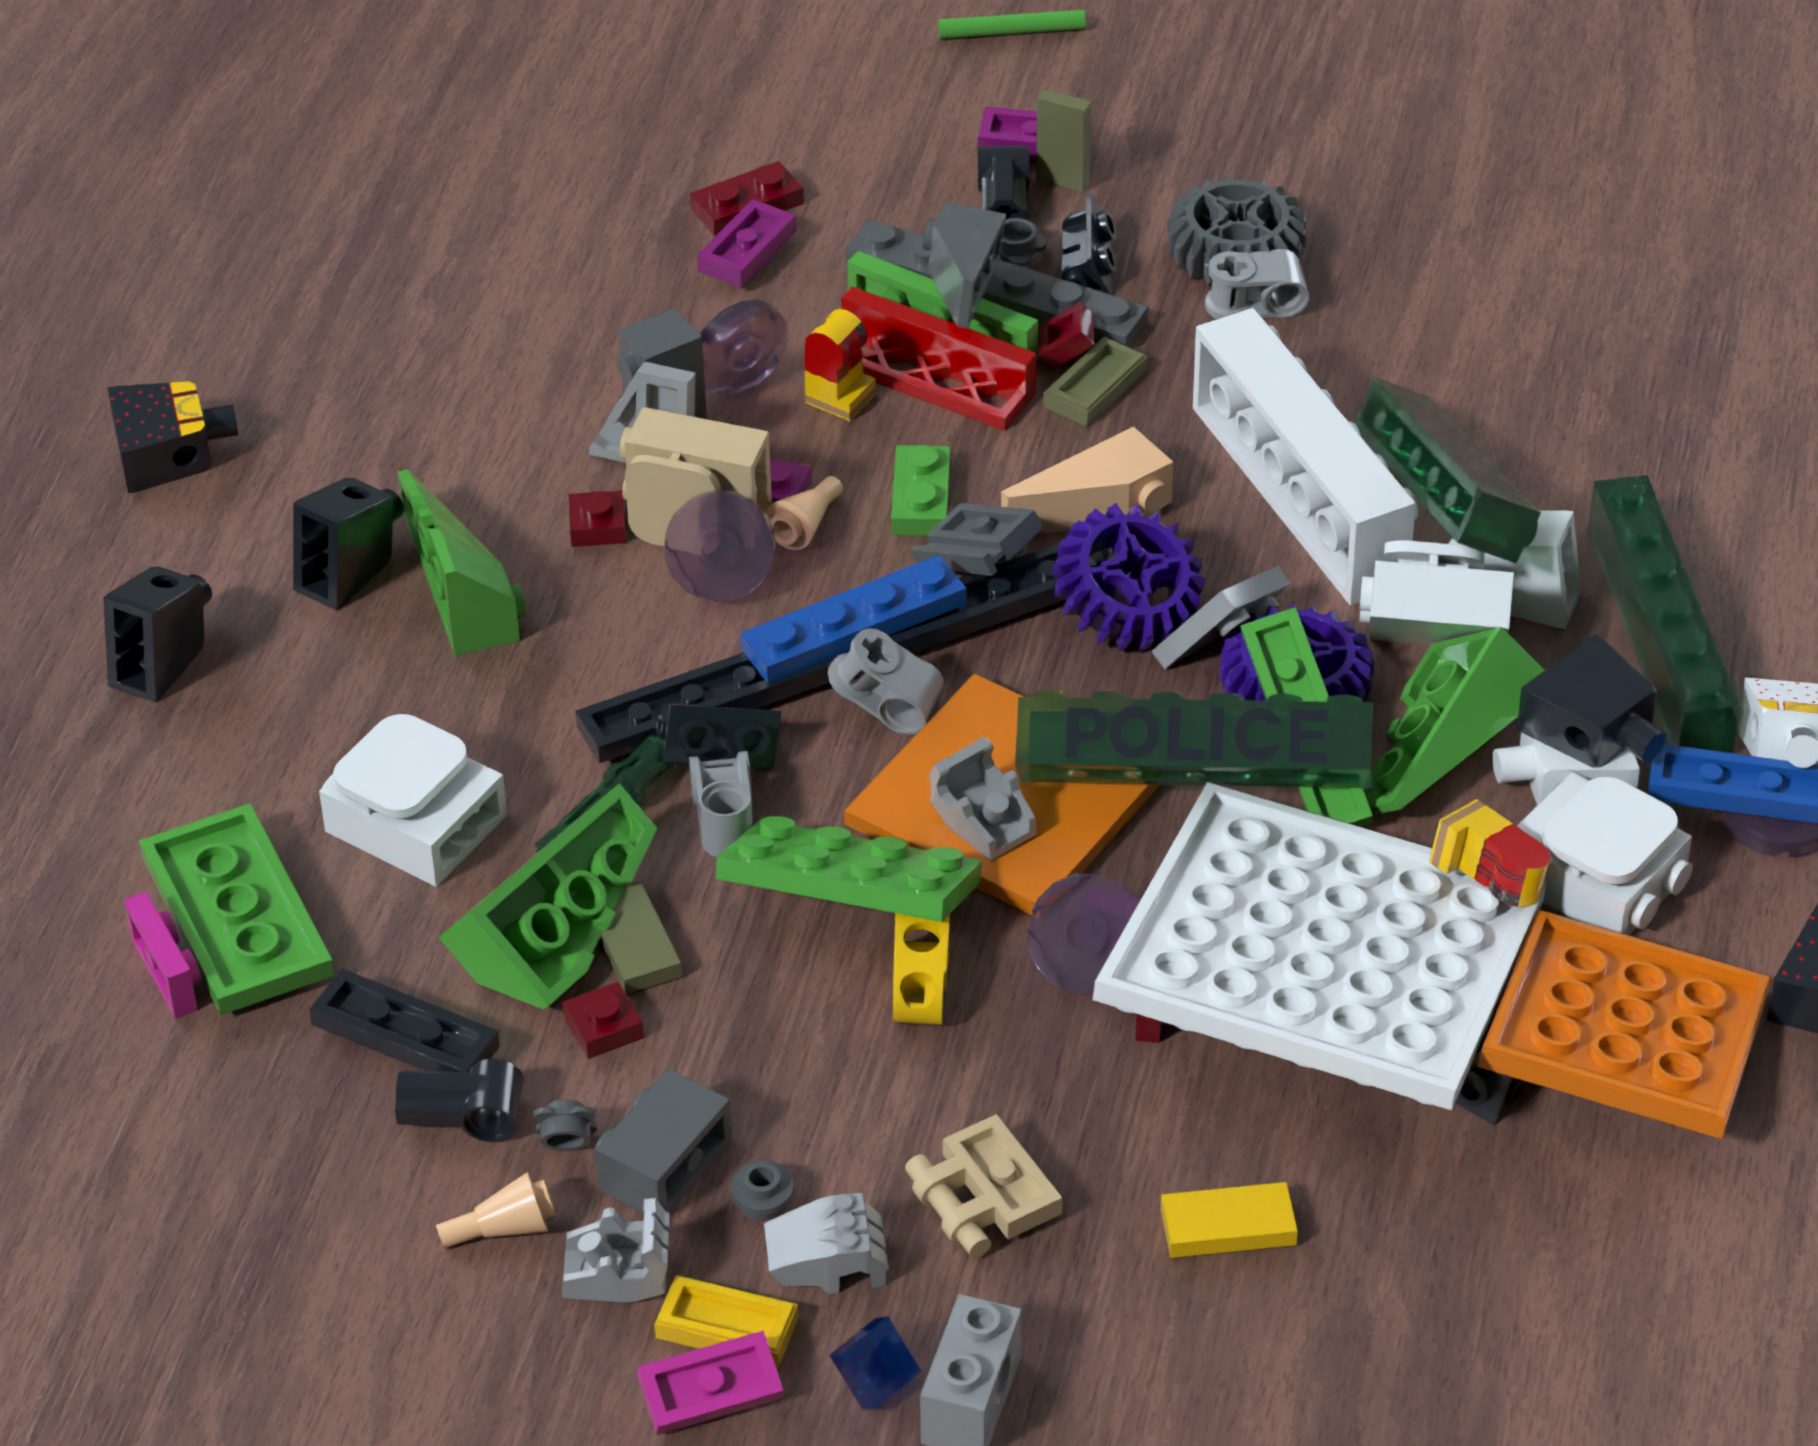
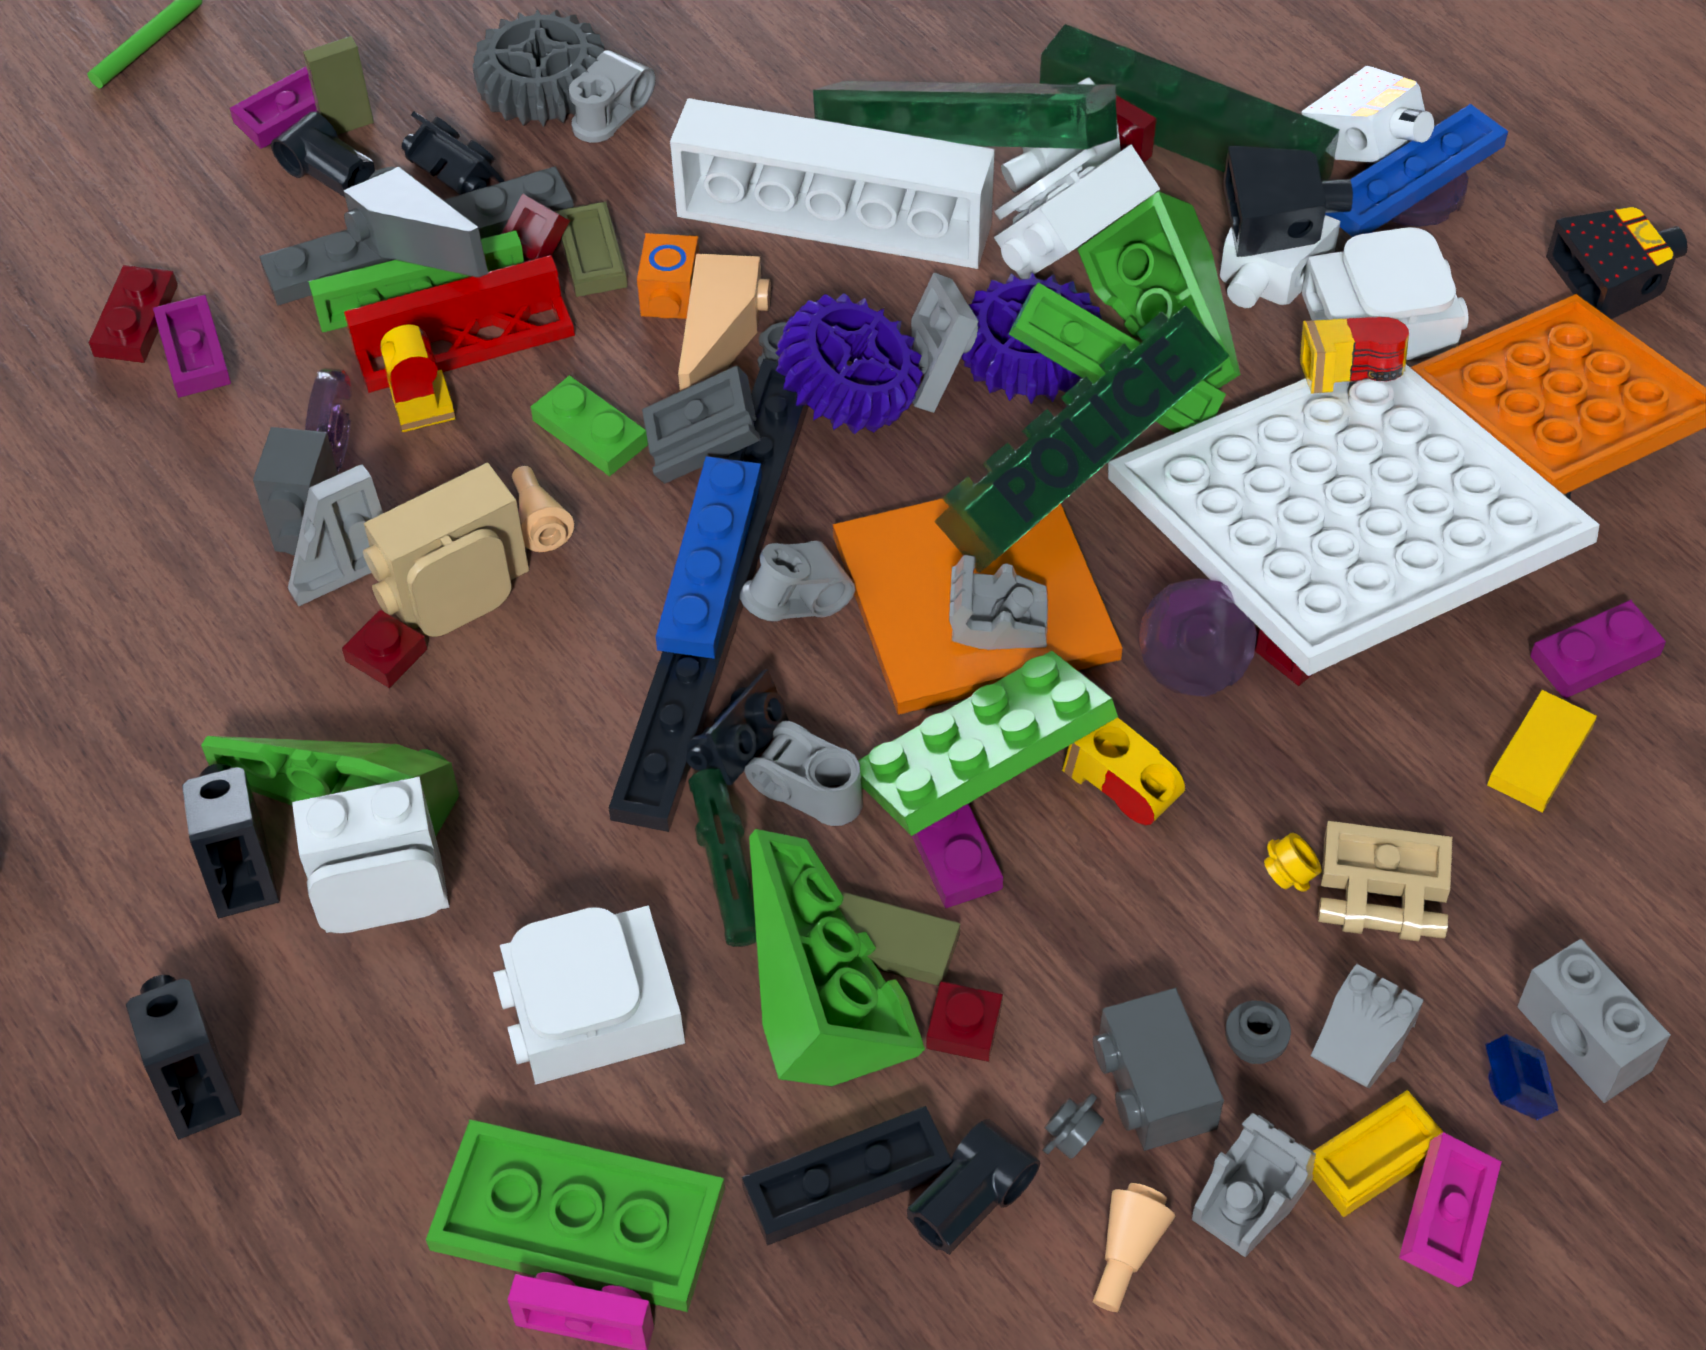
camera: 50 degrees left, 10 degrees up
clear purple tile [664,490,776,602] -> none
none -> white brick [292,777,449,933]
none -> orange brick [637,233,700,319]
none -> magenta plate [912,804,1003,909]
none -> dark red plate [1109,95,1156,163]
none -> yellow plate [1264,833,1322,892]
none -> magenta plate [1530,600,1666,699]

